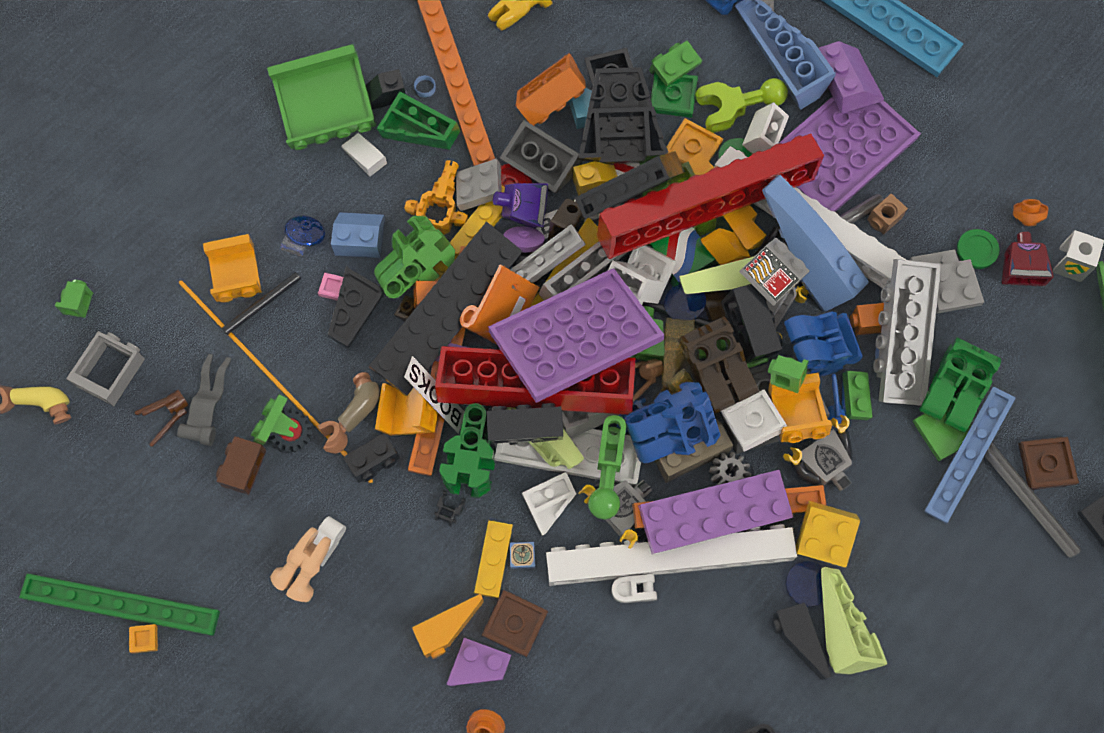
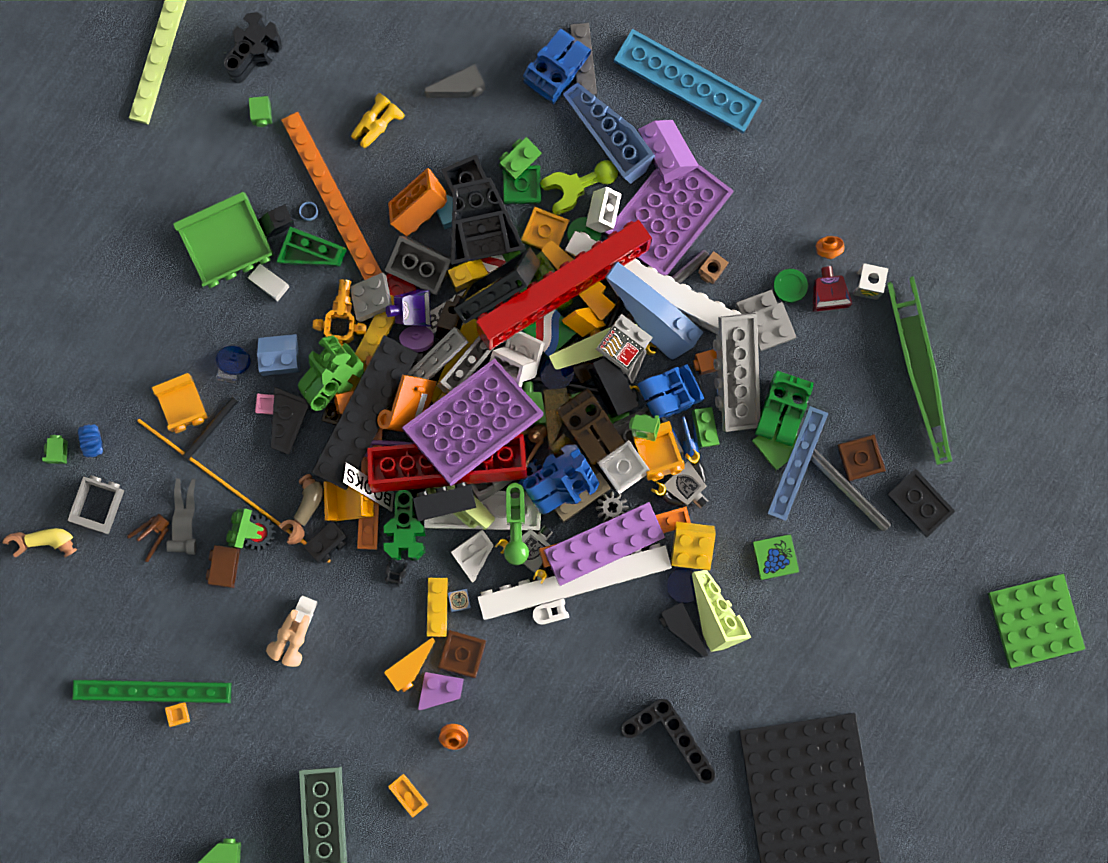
camera: 15 degrees left, 10 degrees up
none -> blue gear [78,424,103,457]
none -> bright green tile [752,534,799,580]

